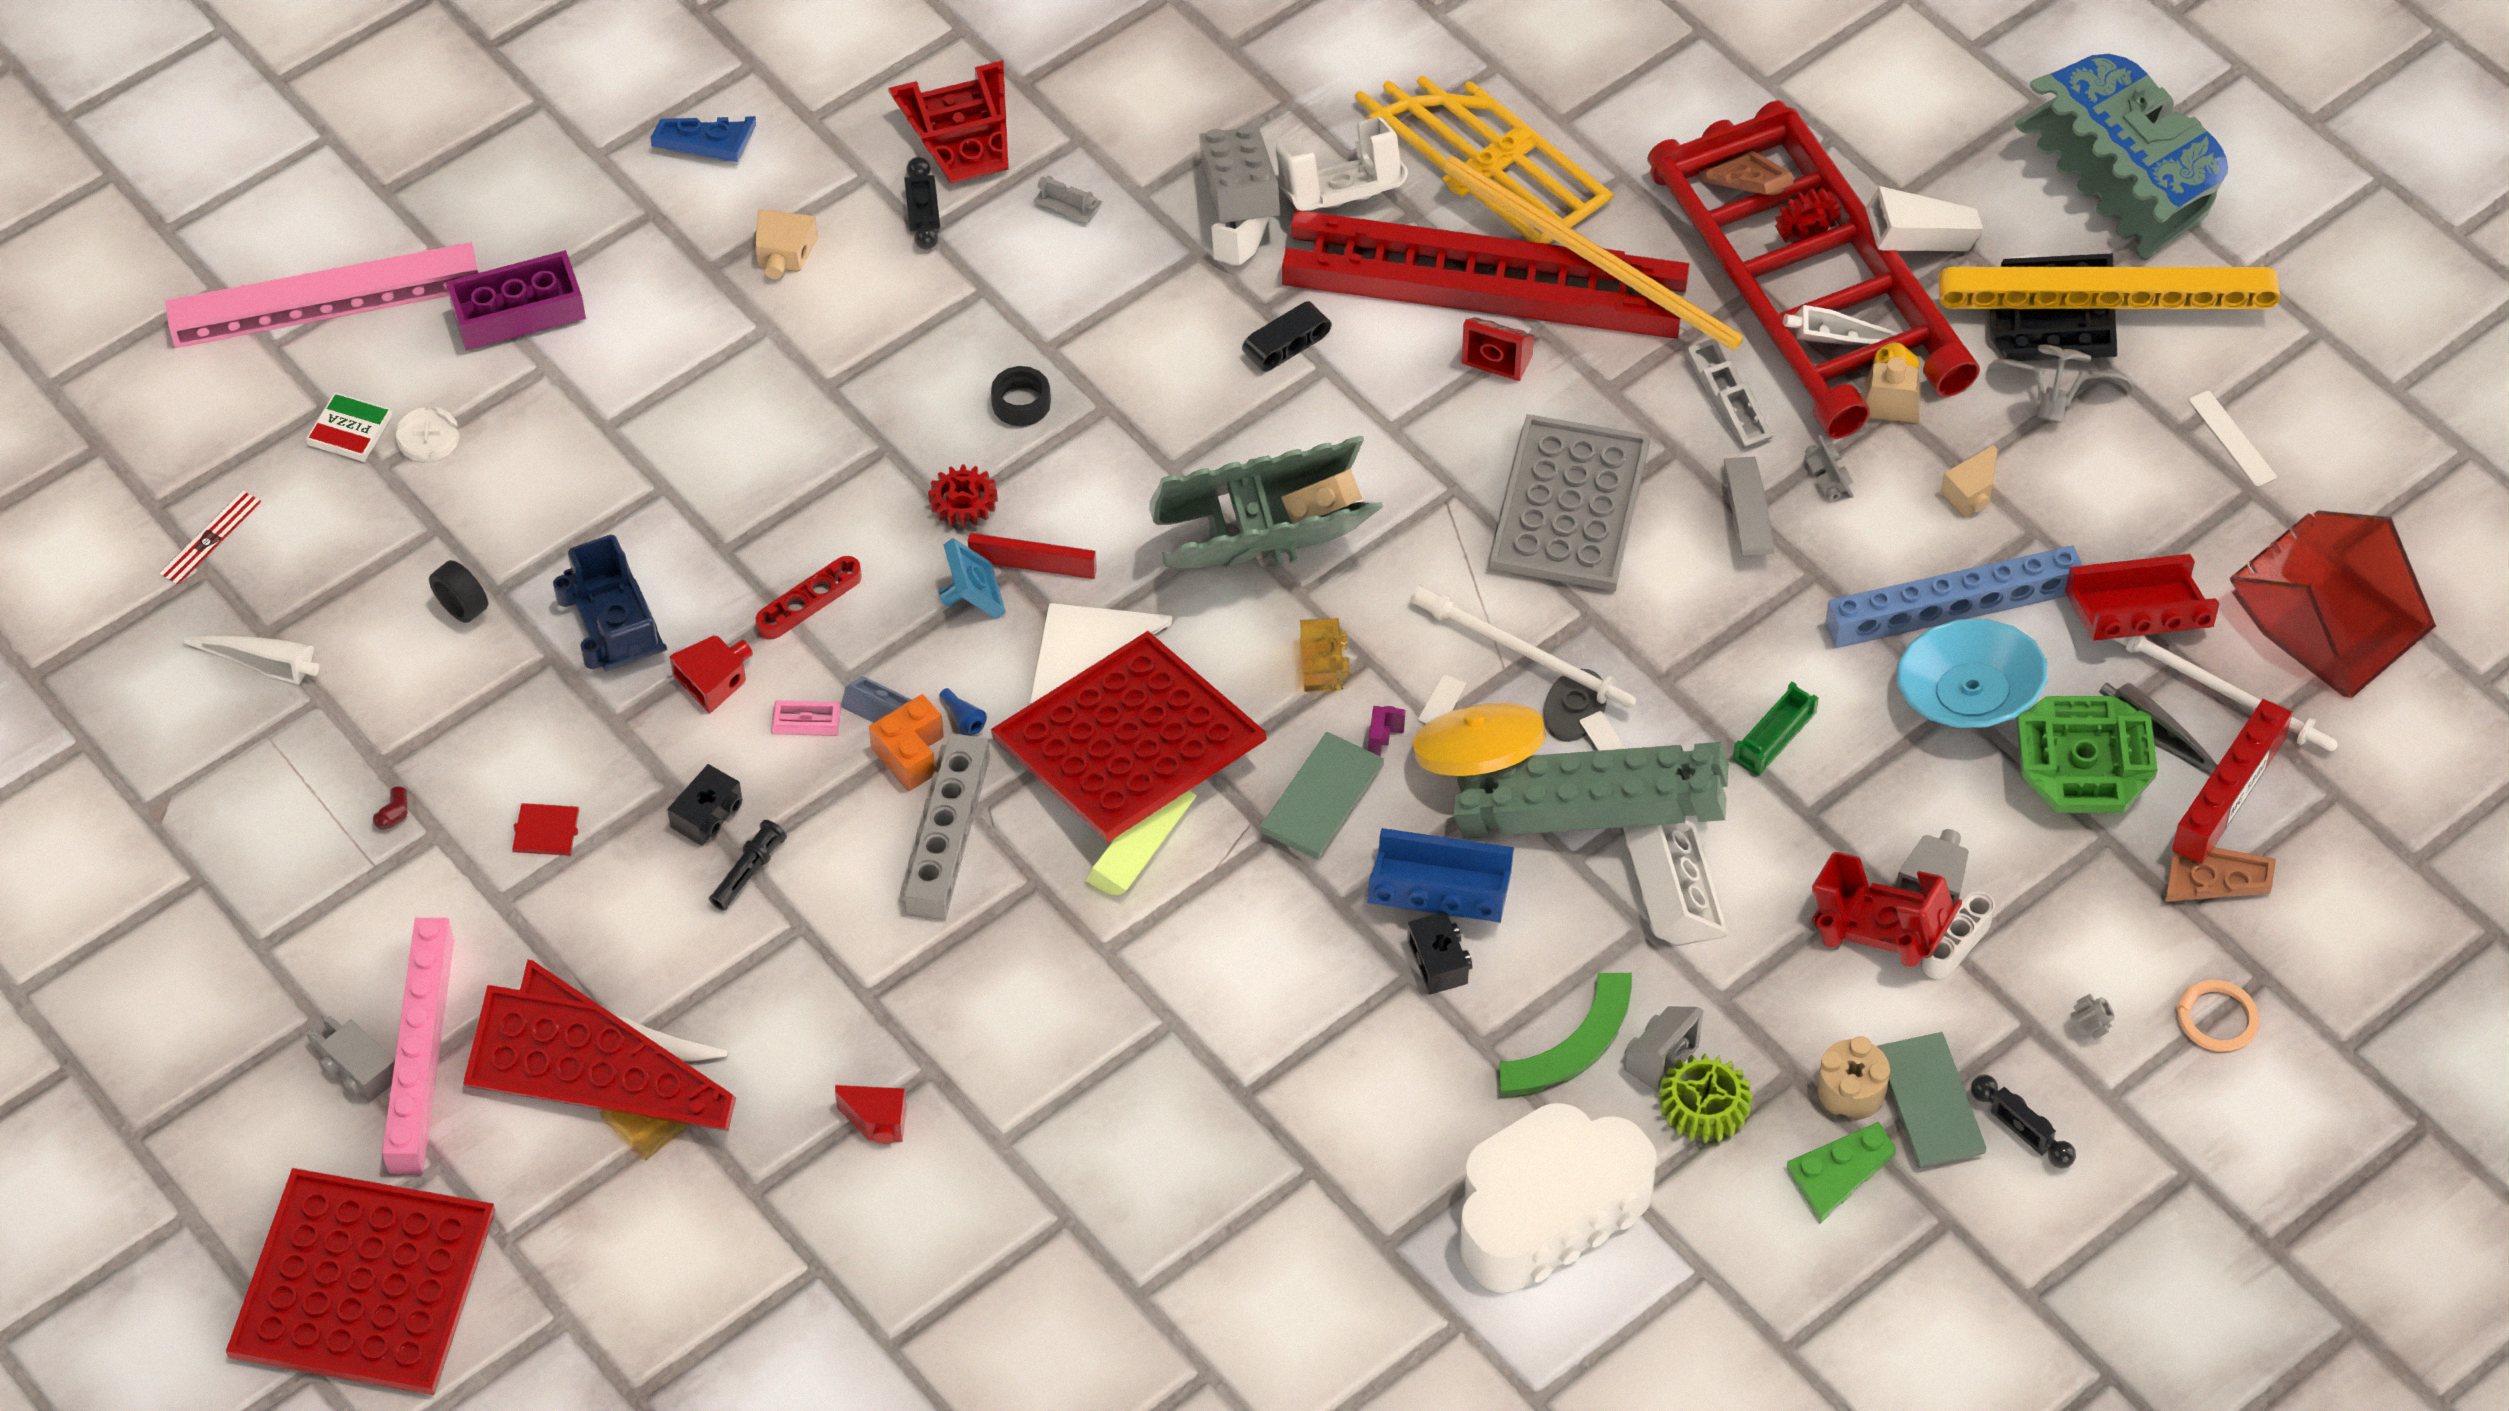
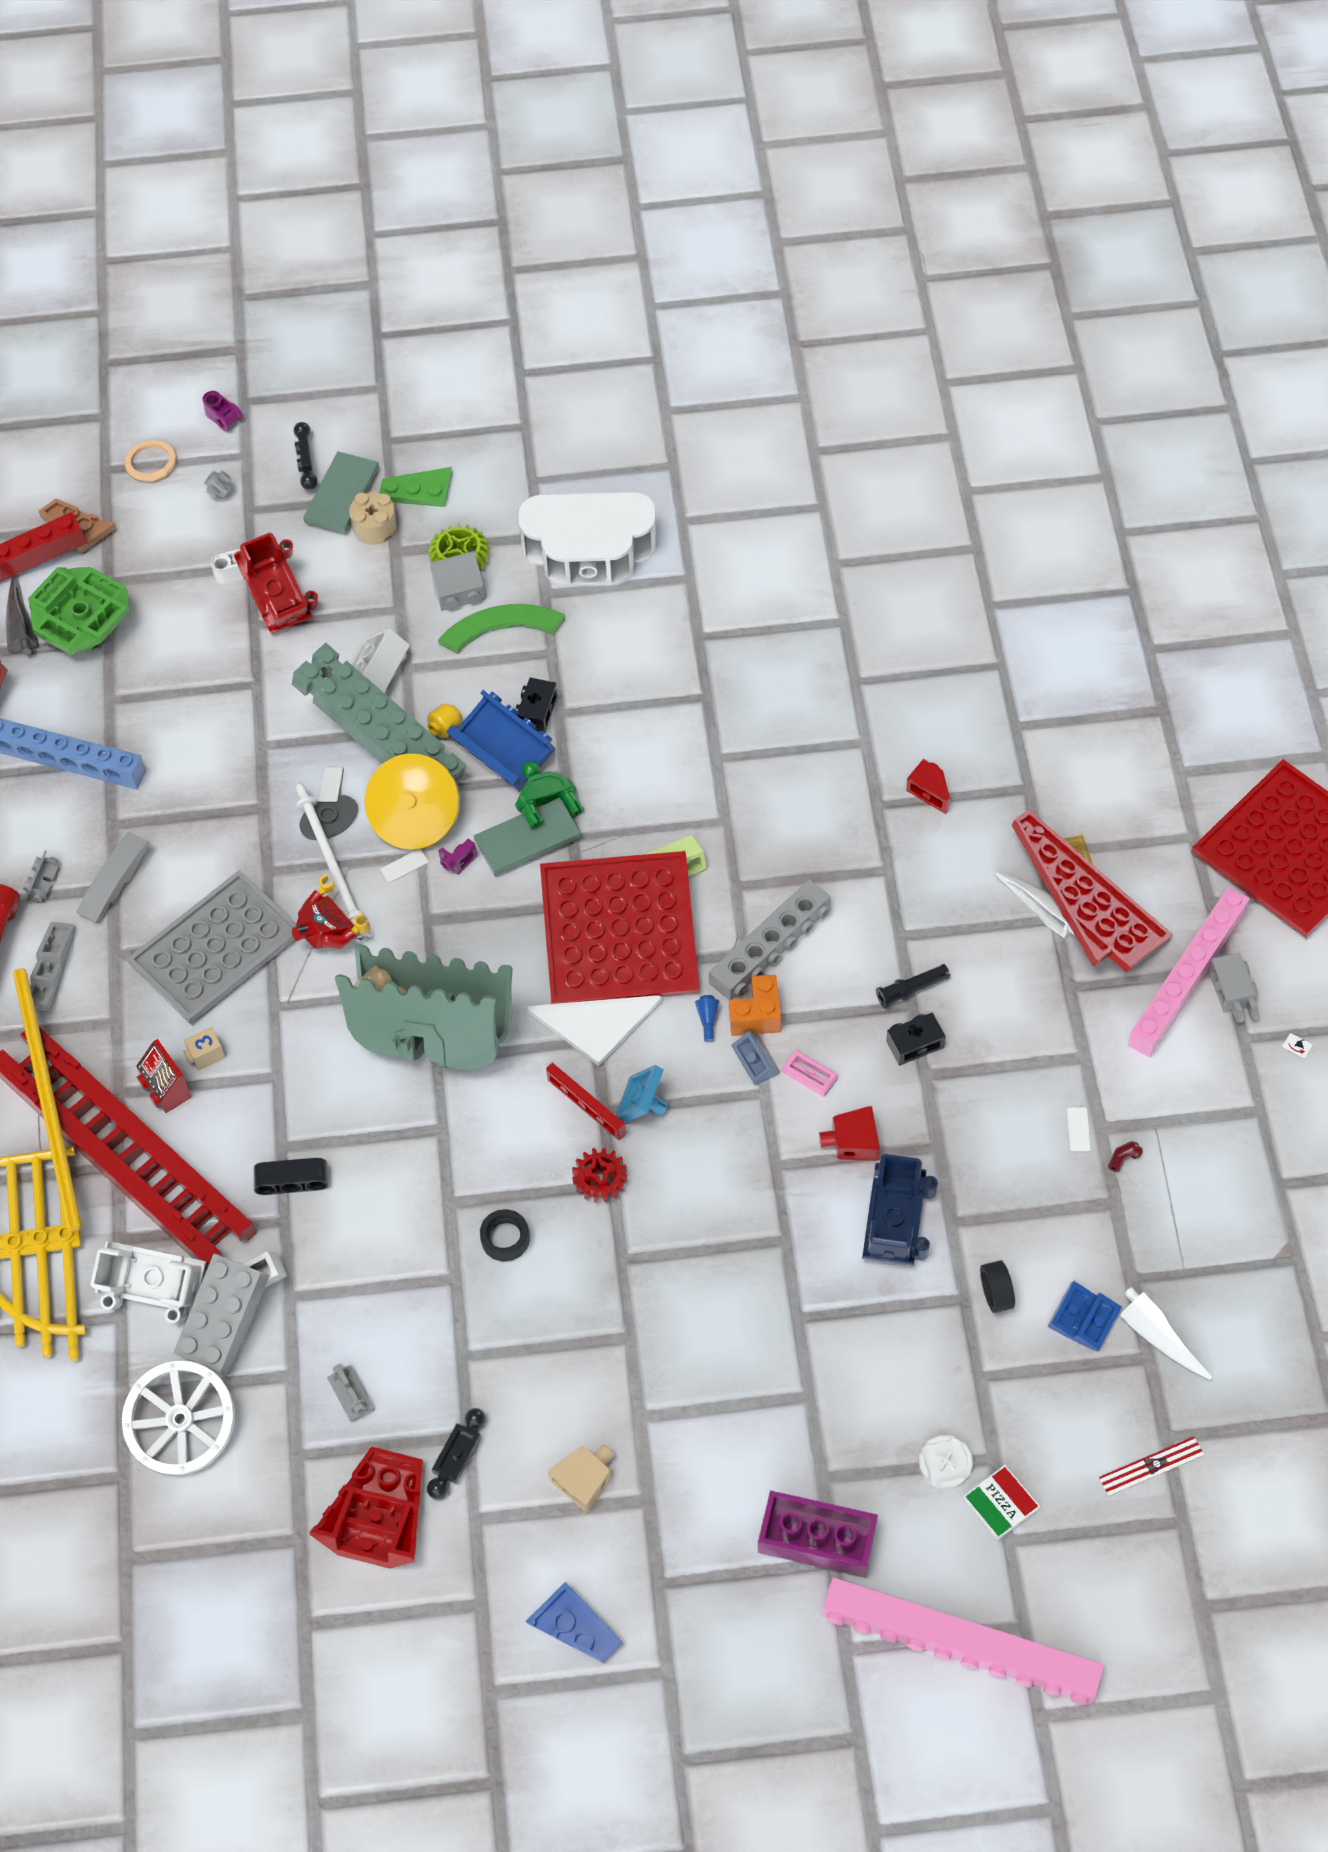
camera: 145 degrees left, 5 degrees up
red piece [512,803,579,856] -> none
red beam [755,556,862,639] -> none
clear yellow brick [1300,618,1349,692] -> none
green container [1733,681,1819,776] -> none
light grey torso [1896,829,1969,906] -> none
medium azure dish [1897,619,2047,728] -> none
none -> white wheel [122,1361,235,1475]
none -> tan brick [183,1027,225,1071]
none -> magenta piece [202,391,243,431]
none -> torso [292,875,370,949]
none -> yellow head [427,703,462,738]
none -> green connector [515,761,585,829]
none -> blue slope [1047,1281,1122,1351]
none -> white sticker [1067,1107,1091,1152]
none -> white sticker [1282,1033,1313,1058]

